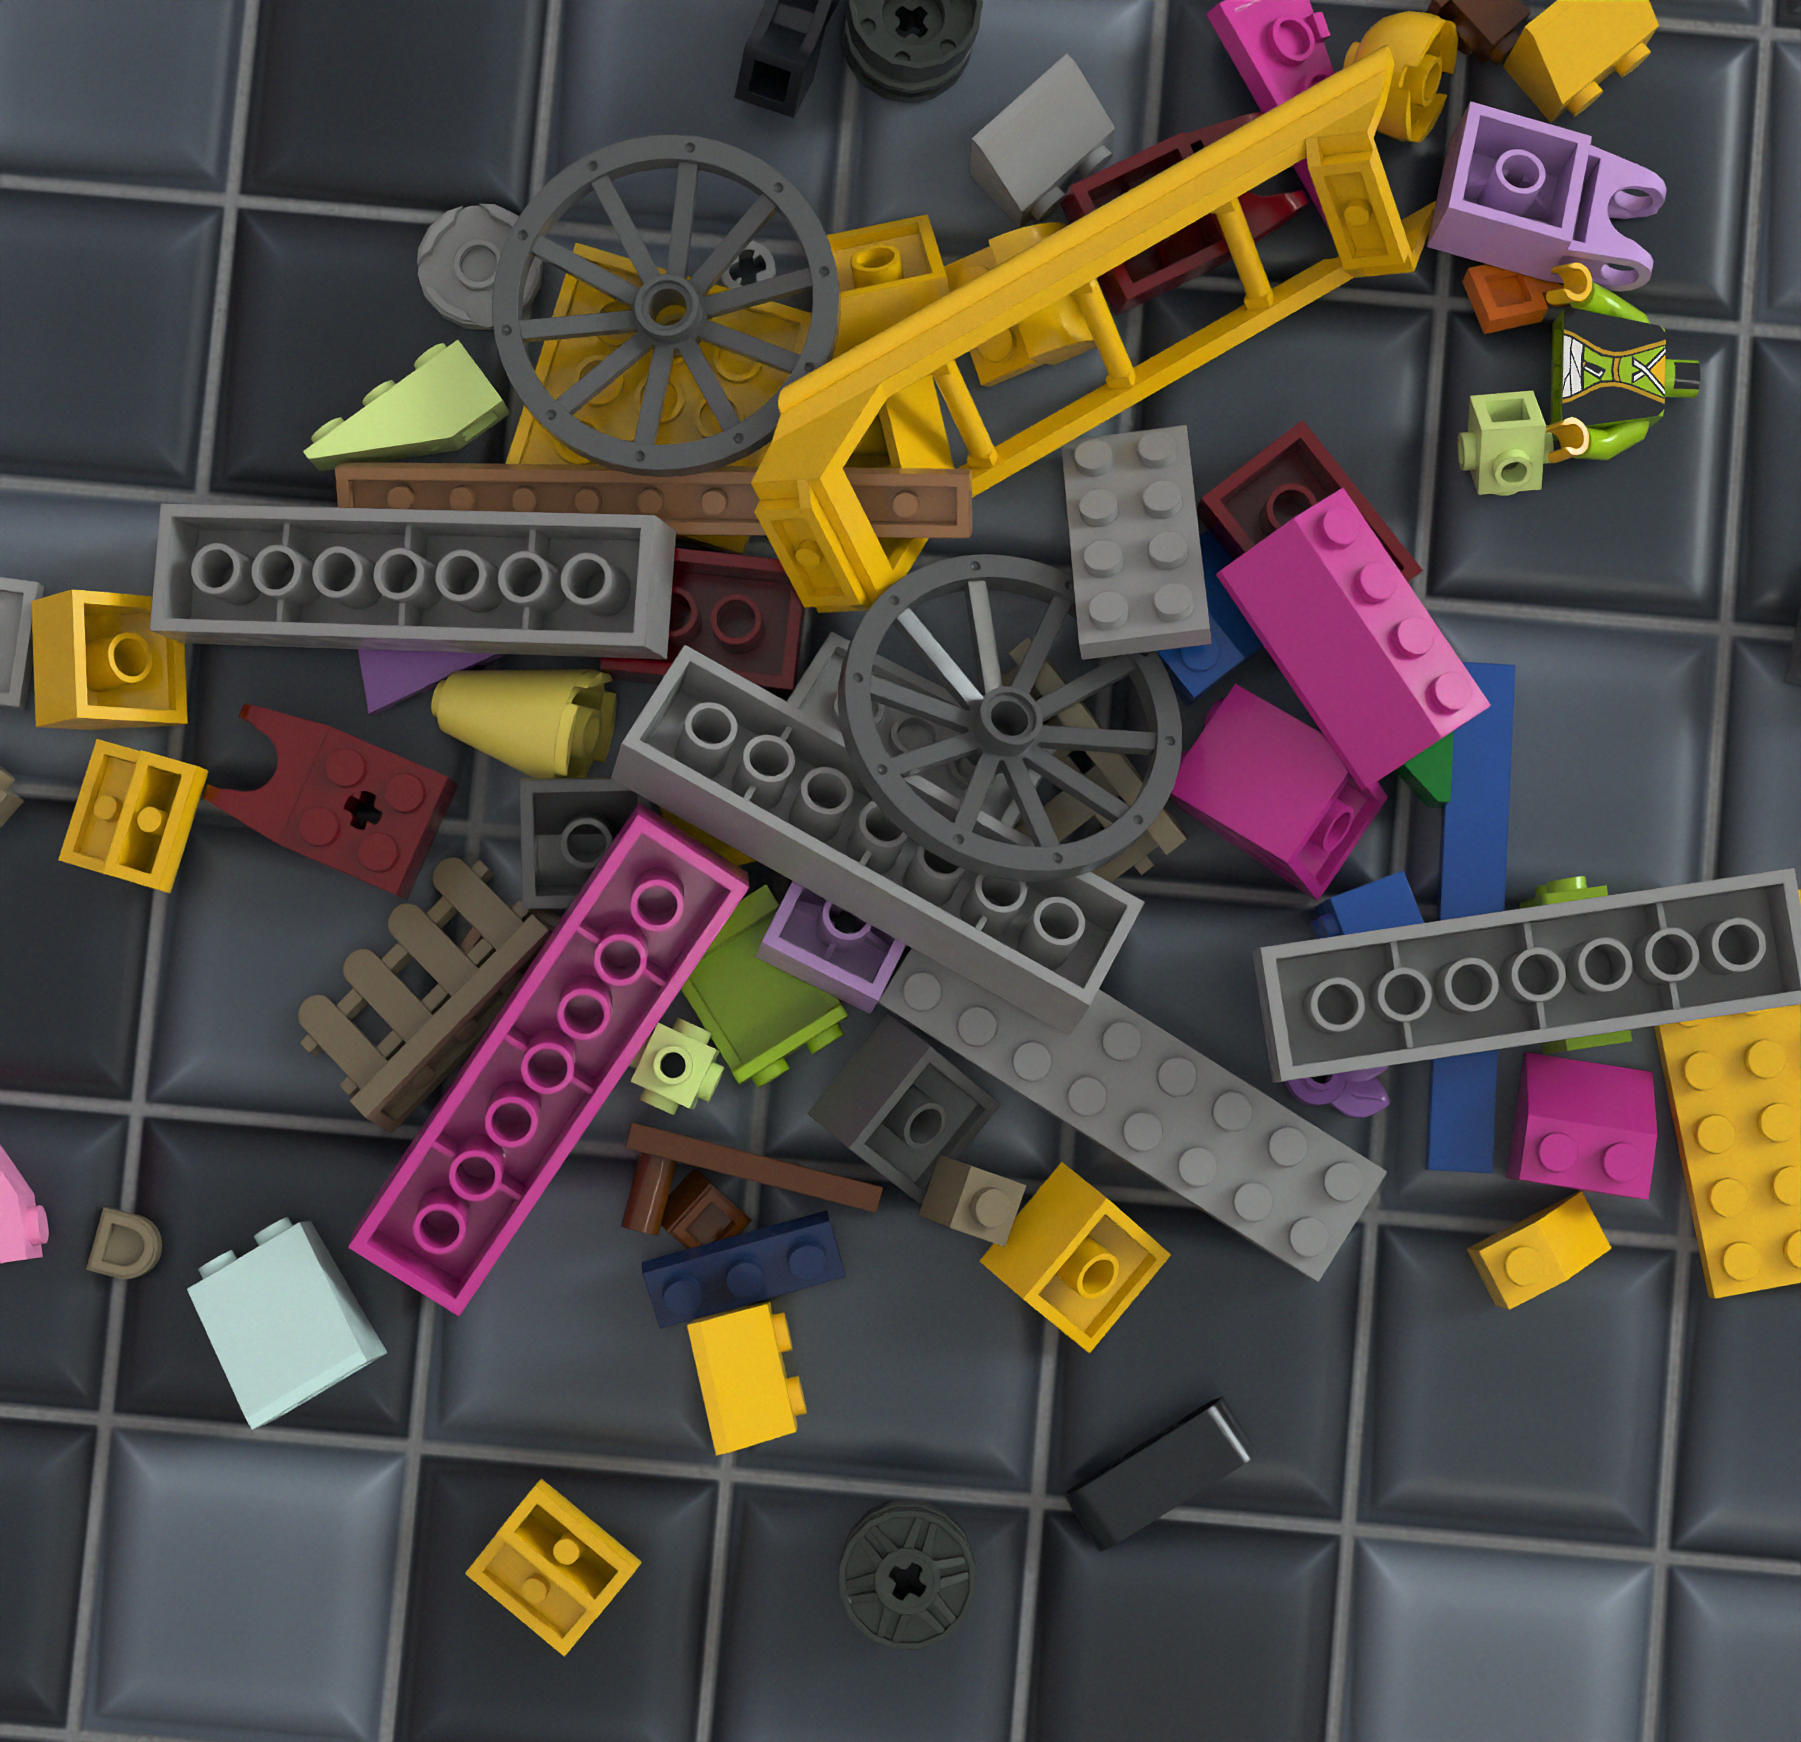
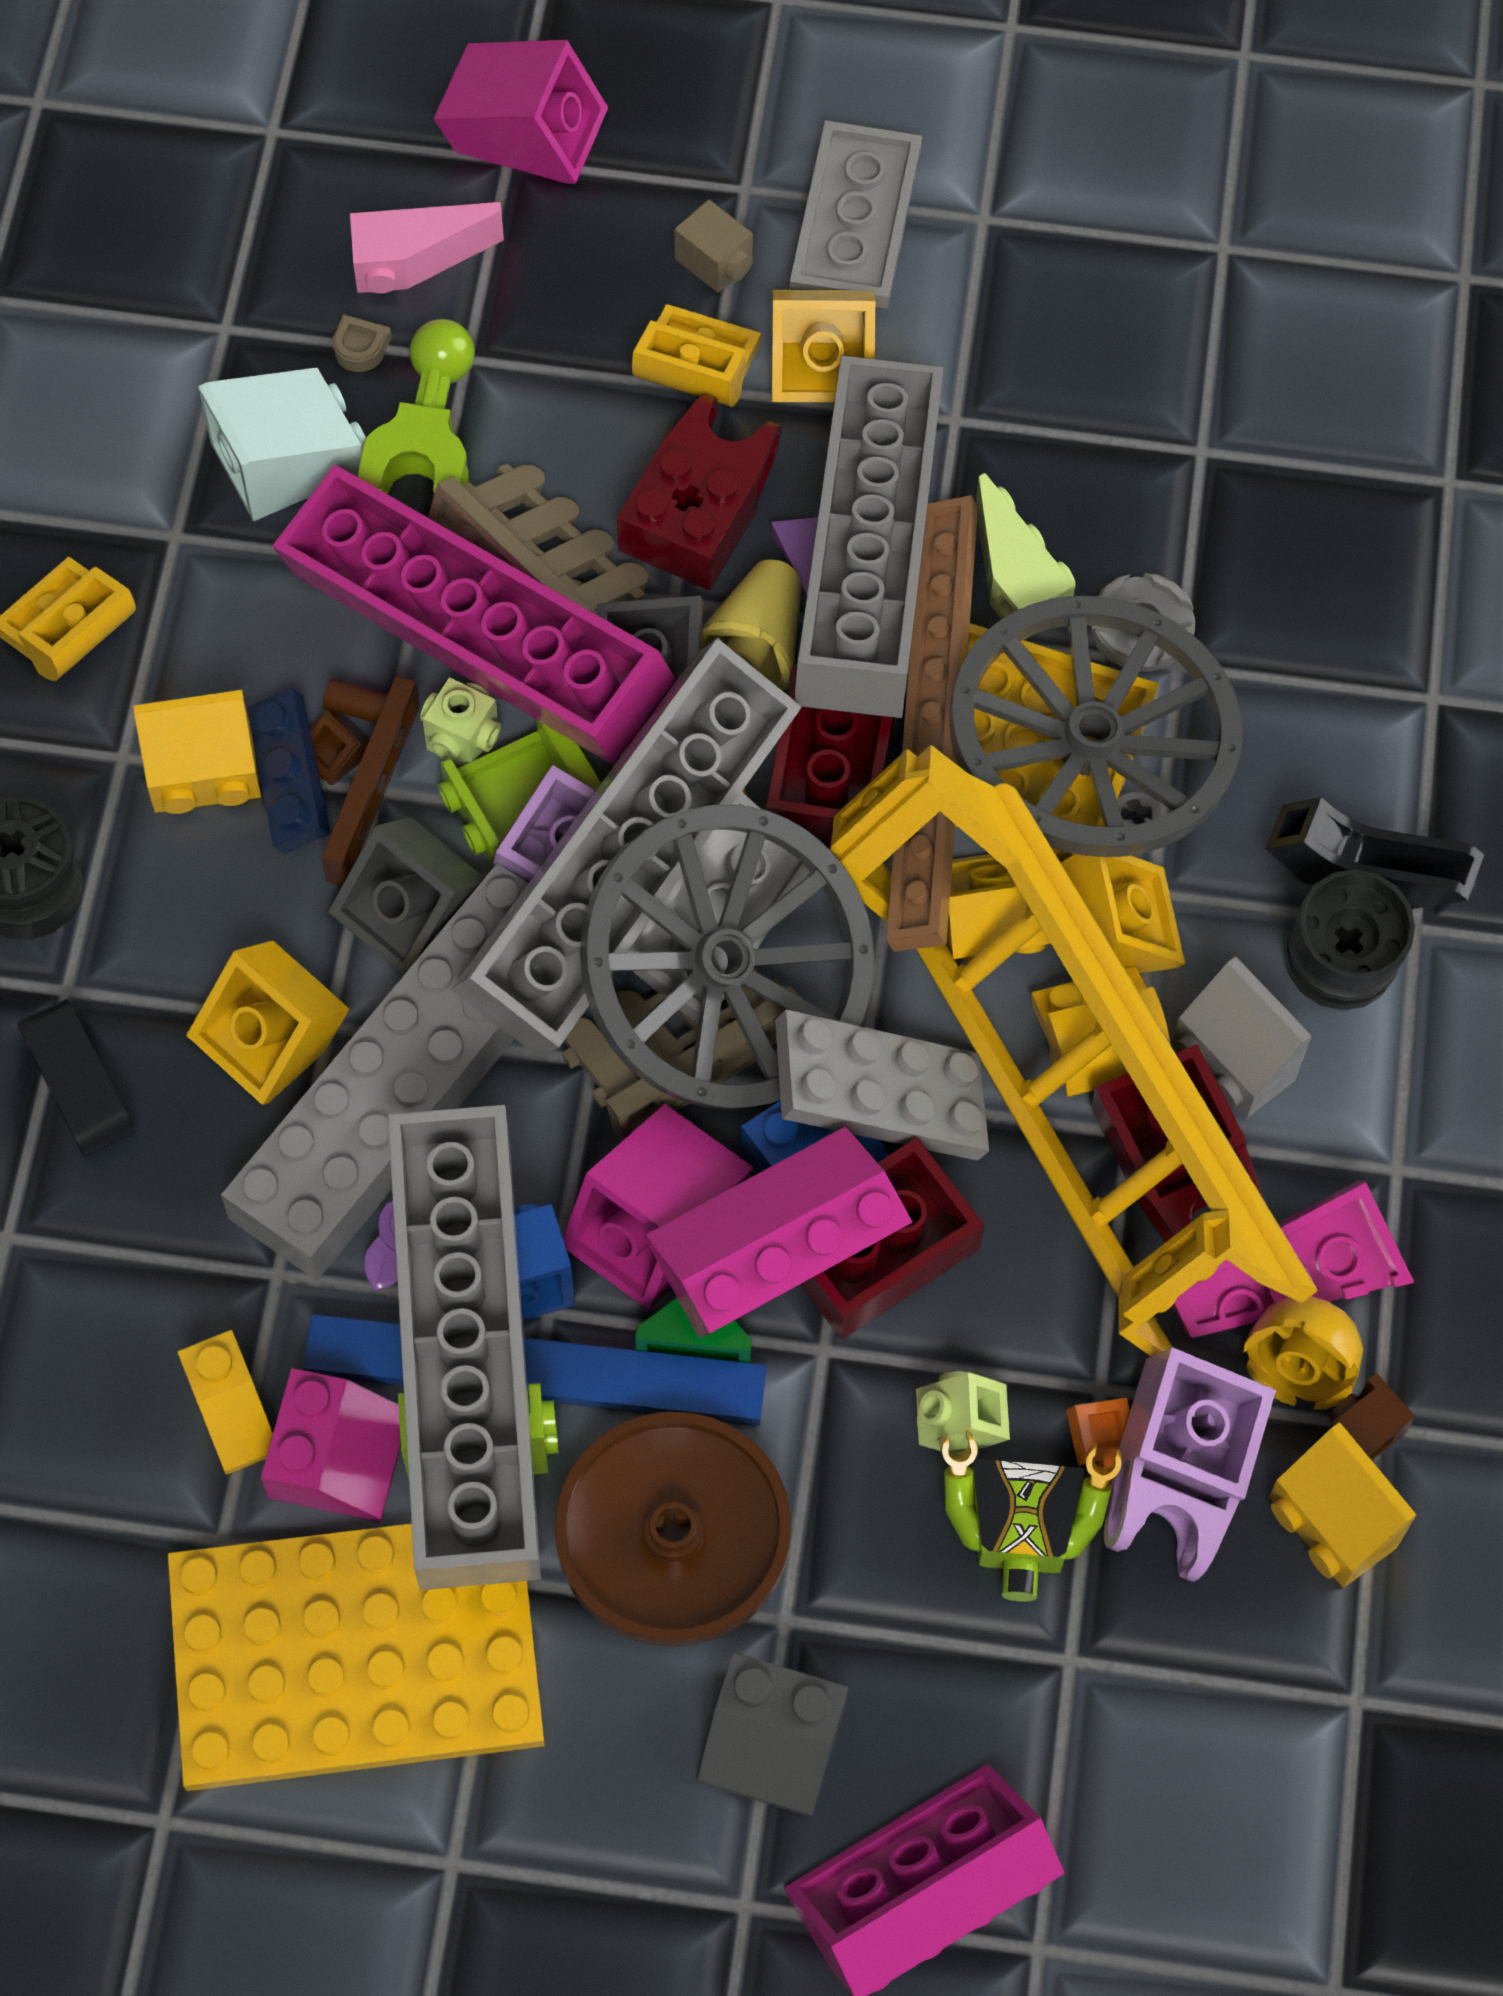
camera: 90 degrees right, 20 degrees down
dark tan brick [919,1155,1027,1247] -> none
none -> lime piece [358,319,475,494]
none -> reddish brown dish [555,1412,791,1647]

